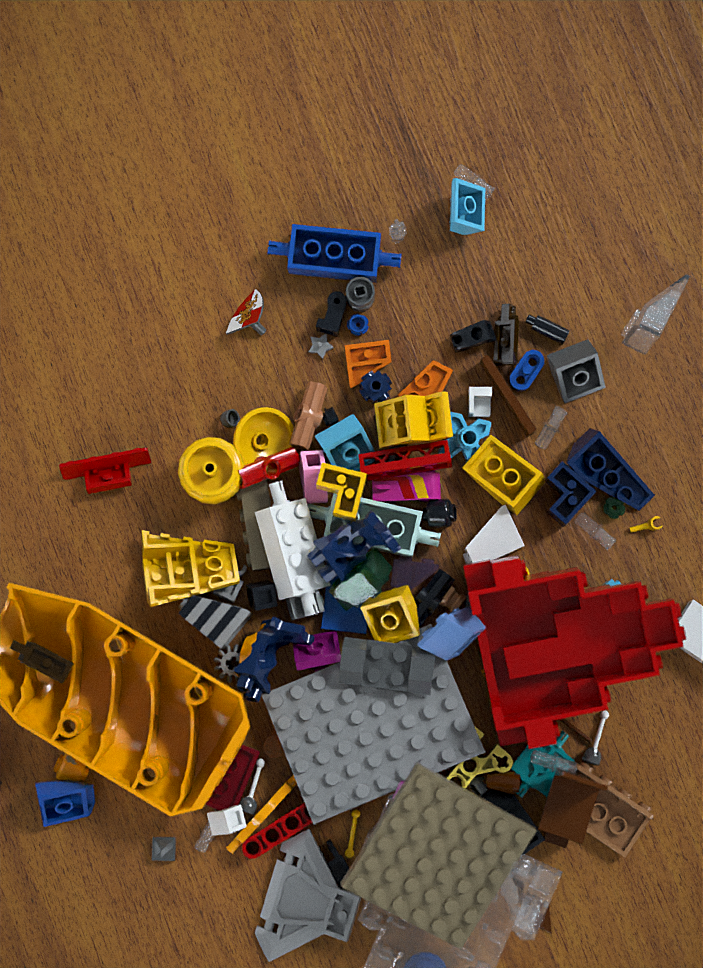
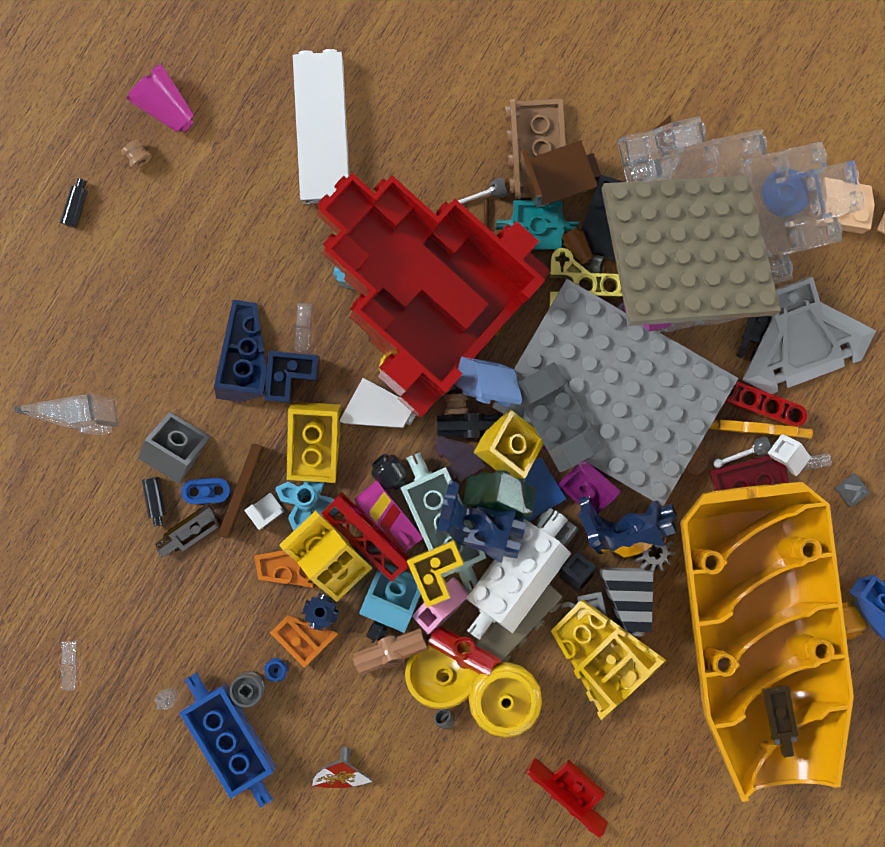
camera: 125 degrees left, 5 degrees up
light grey piece [309,334,334,359] -> none
black leg [316,291,347,337] -> none
yellow hinge [345,809,360,858] -> none
medium azure slope [450,178,485,235] -> none
black leg [450,320,496,353] -> none
clear axle [530,750,577,774] -> none
clear axle [535,406,568,450] -> none
clear green plate [603,497,625,519] -> none
yellow hand [629,516,663,533] -> none

